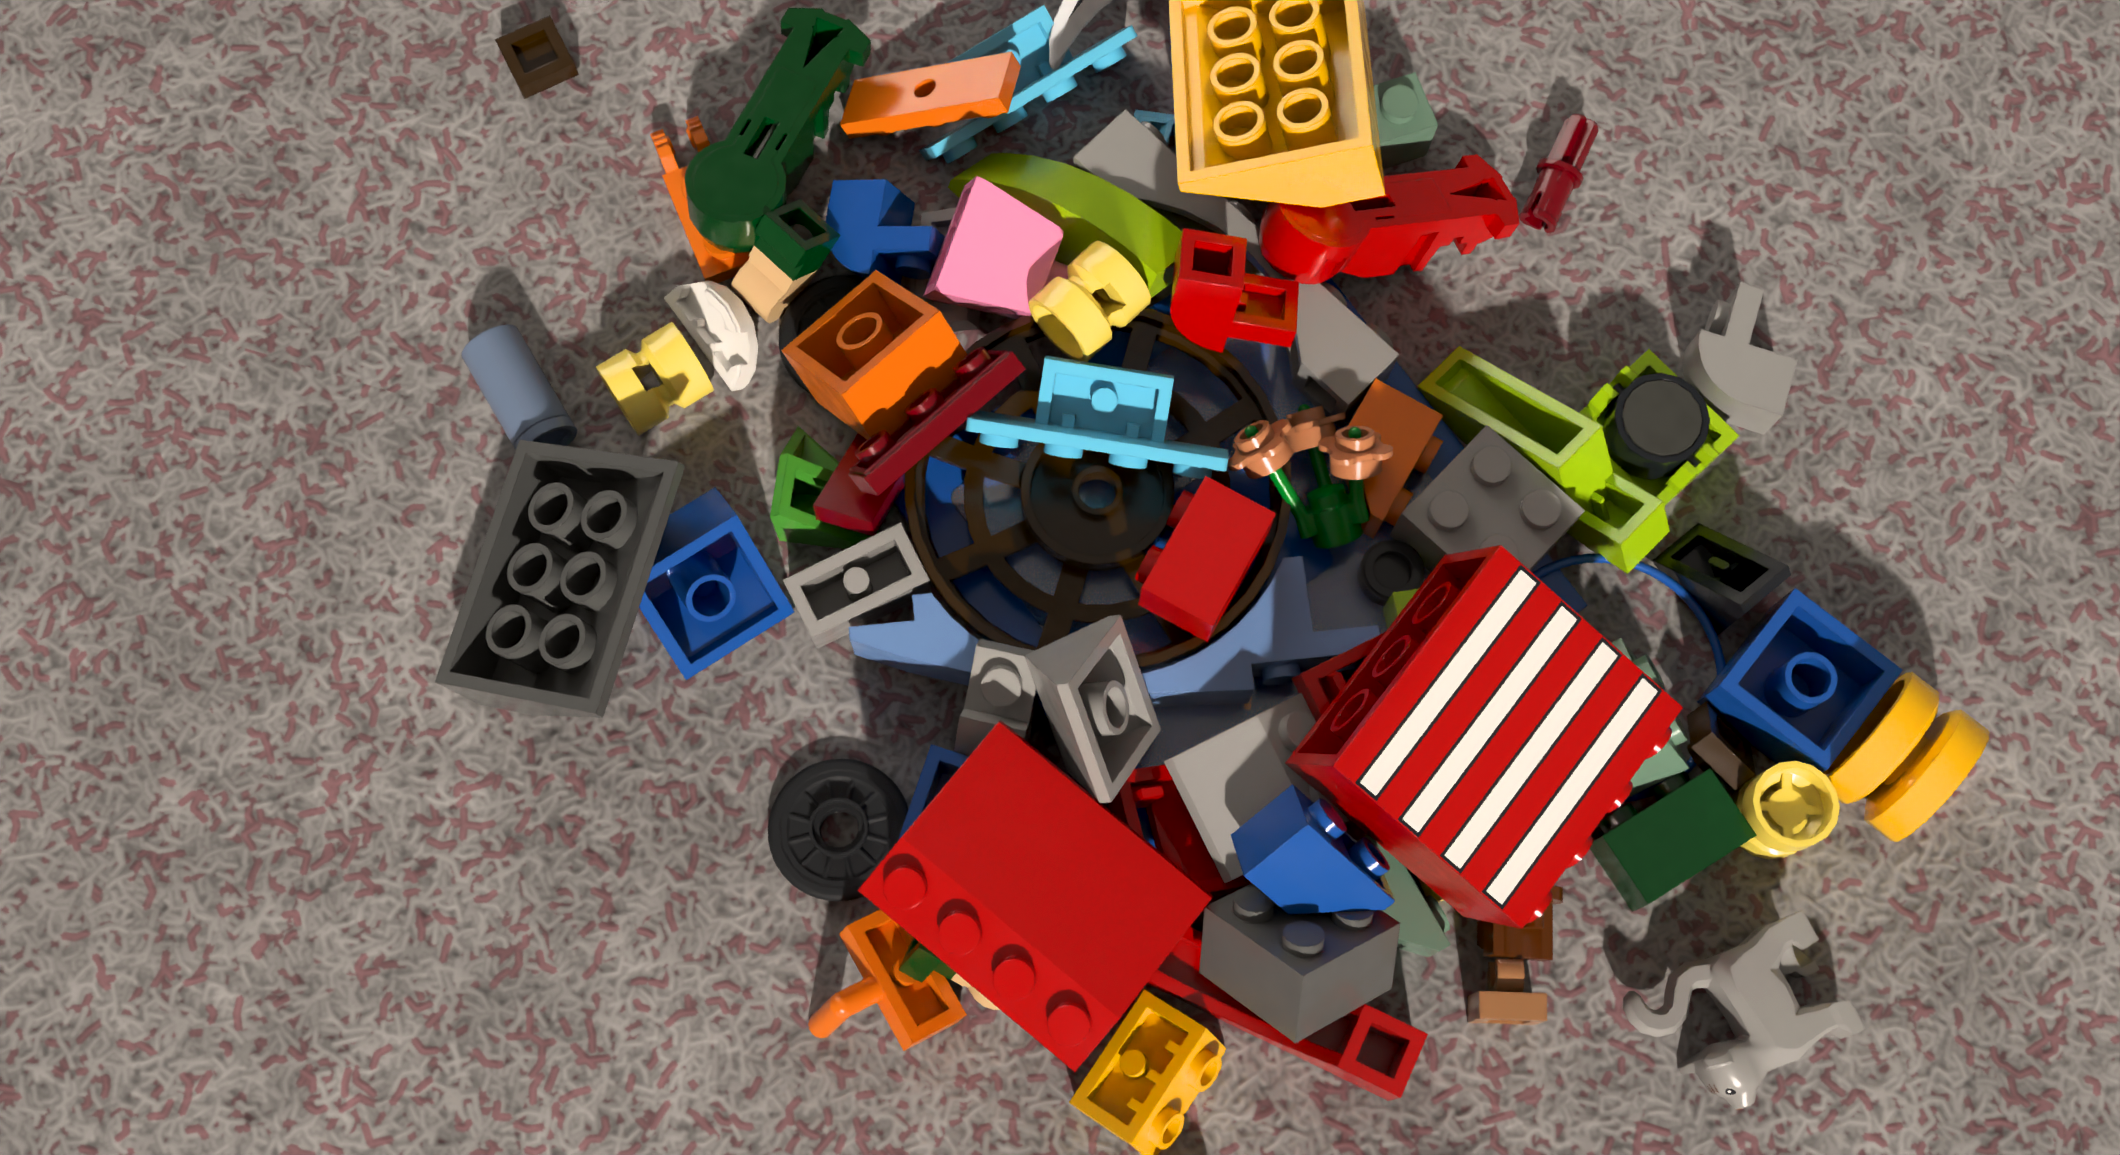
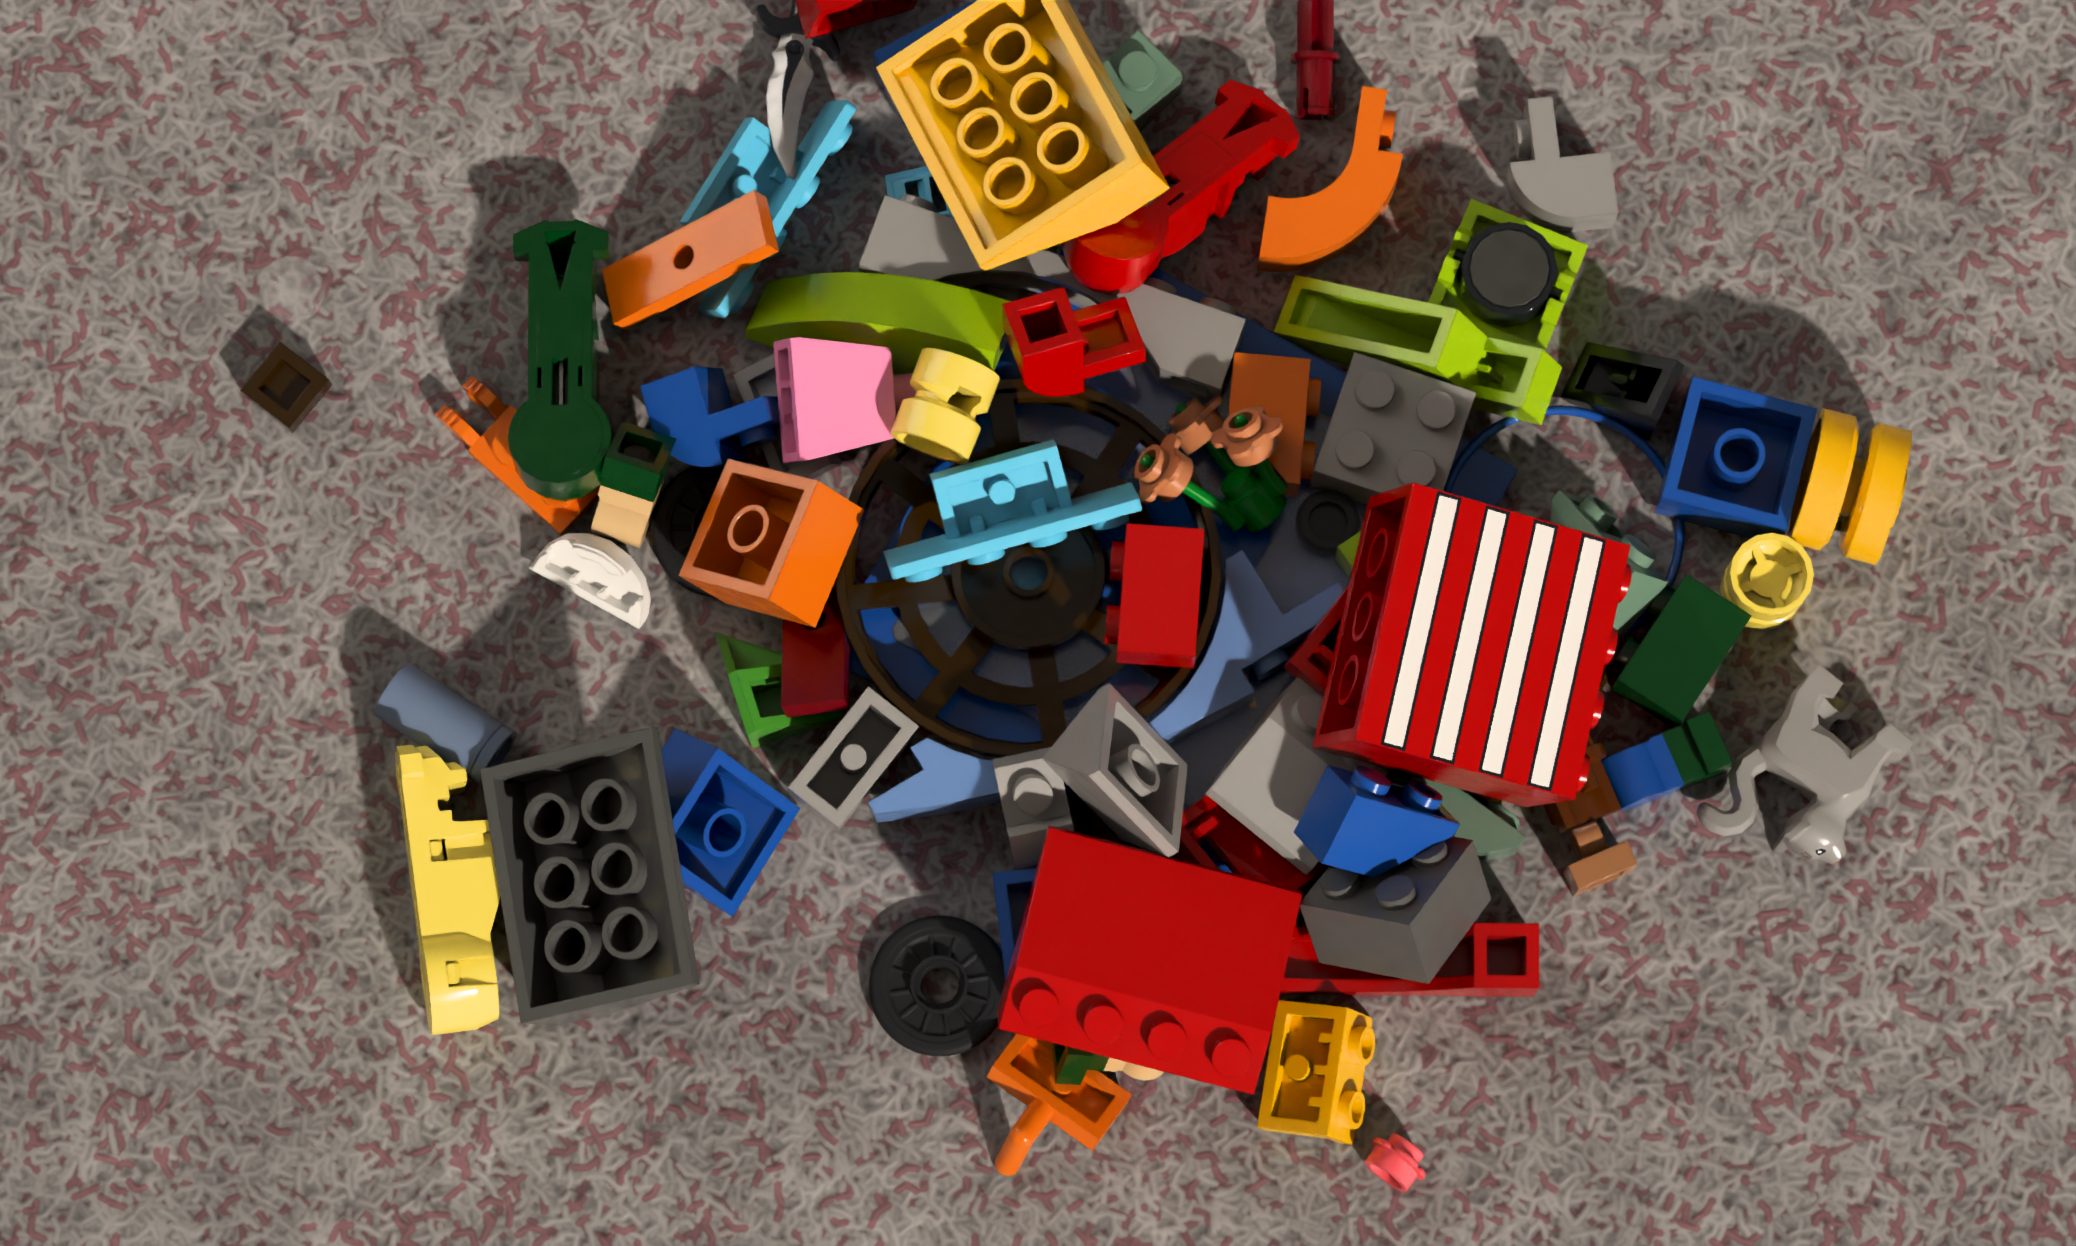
camera: 20 degrees left, 5 degrees up
light yellow wheel [595,322,714,436] -> none
dark red tile [848,346,1026,496] -> none
dark brown plate [1687,701,1756,790] -> none
none -> light yellow piece [395,744,500,1035]
none -> orange arch [1257,86,1403,272]
none -> leg [1601,711,1733,811]

